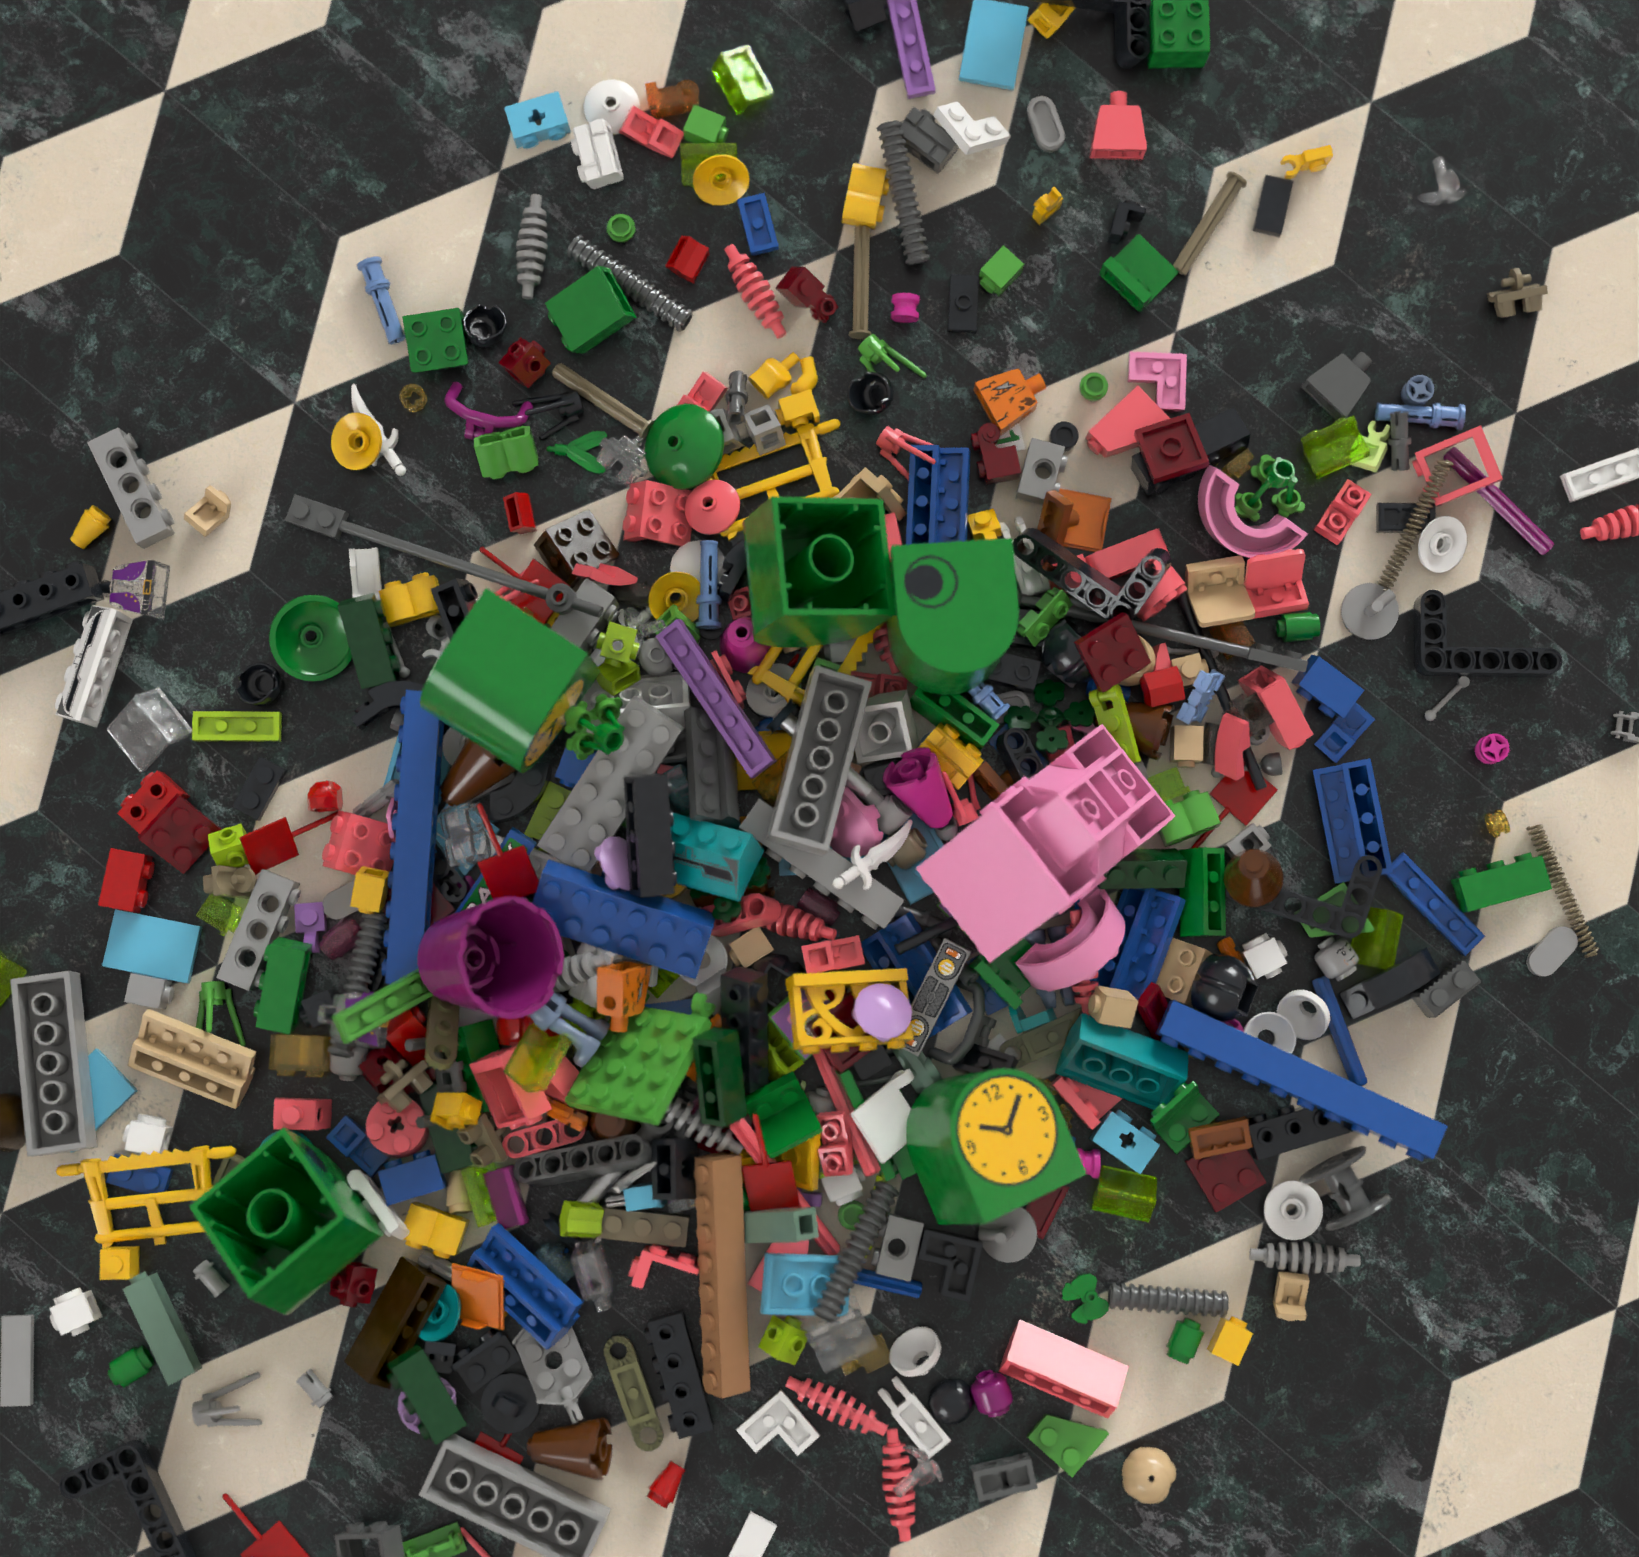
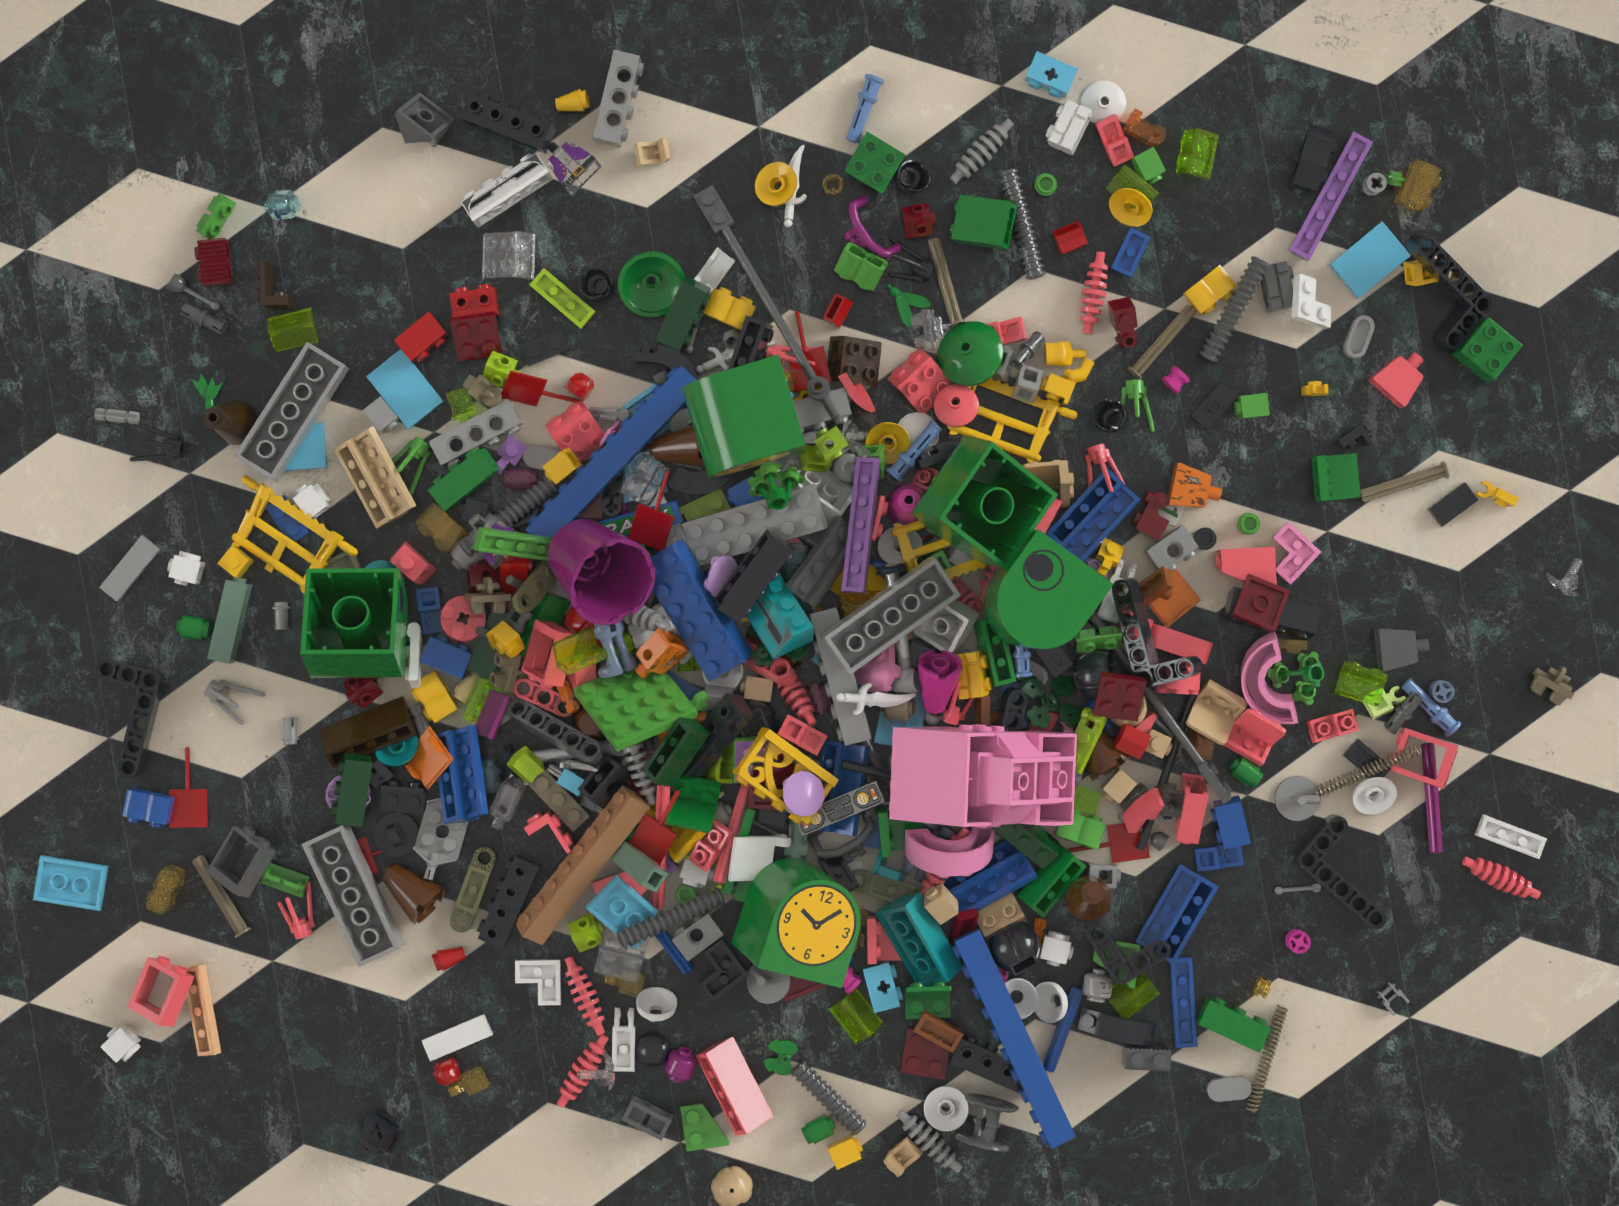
camera: 45 degrees right, 5 degrees up
light blue piece [1176,669,1225,725] -> none

